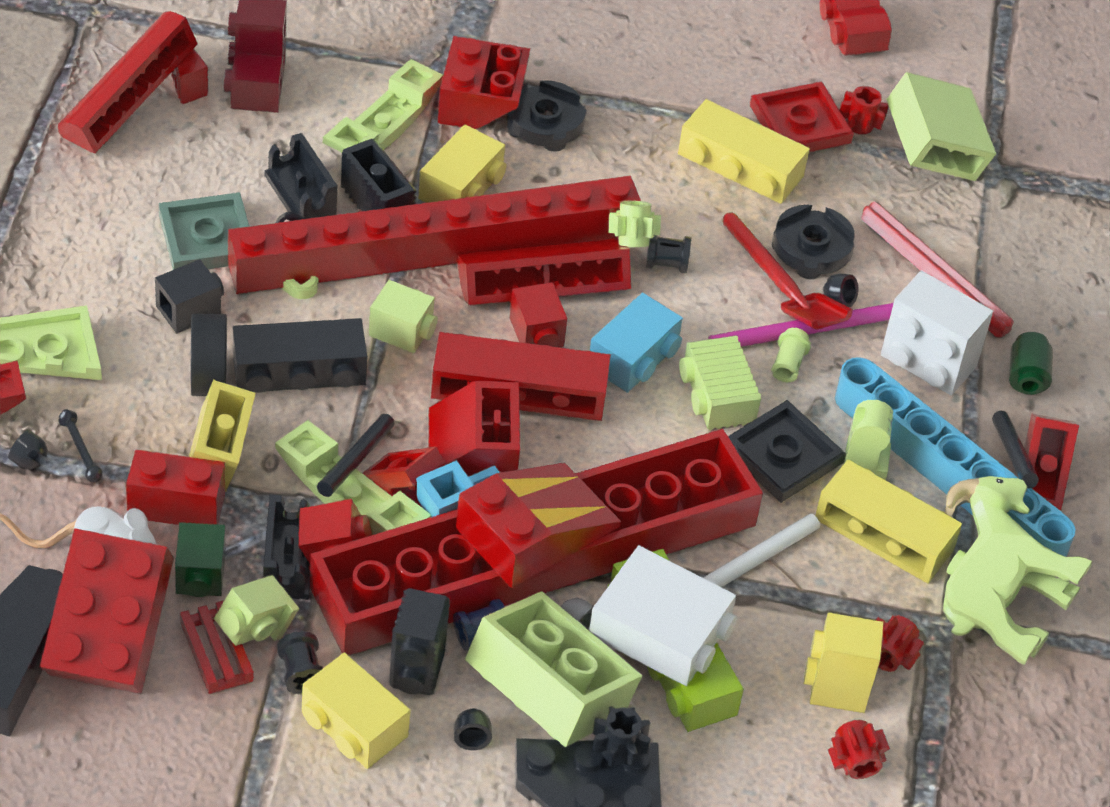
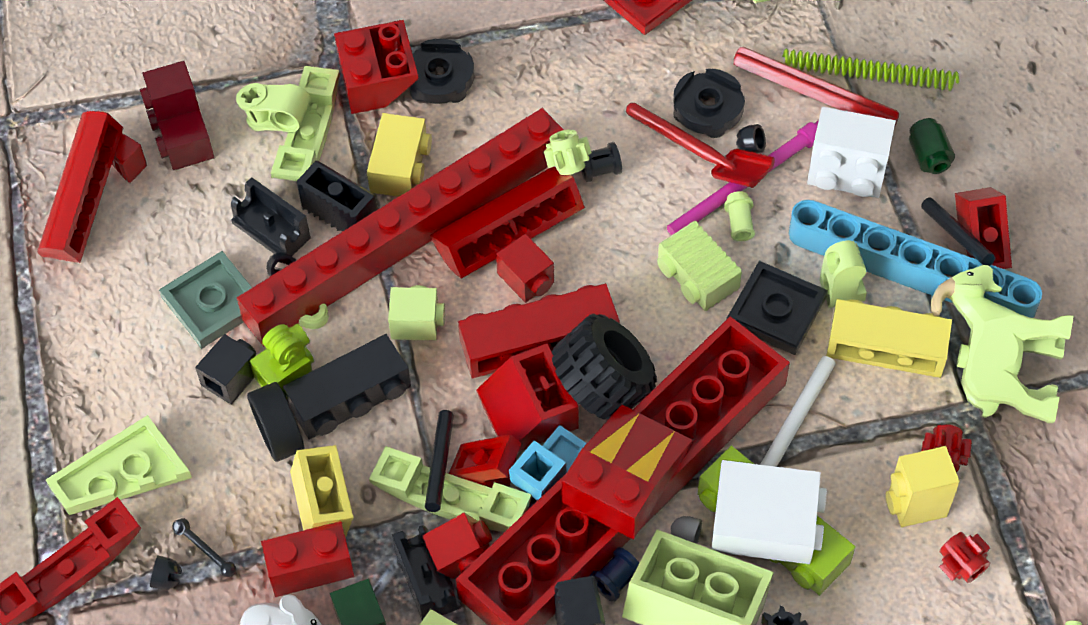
camera: 15 degrees left, 10 degrees up
medium azure brick [590,292,683,393] -> none
light yellow brick [678,99,810,204] -> none
none -> yellowish green piece [236,83,310,132]
none -> lime brick [250,324,314,395]
none -> black tyre [552,314,657,420]
none -> lime piece [782,48,959,91]

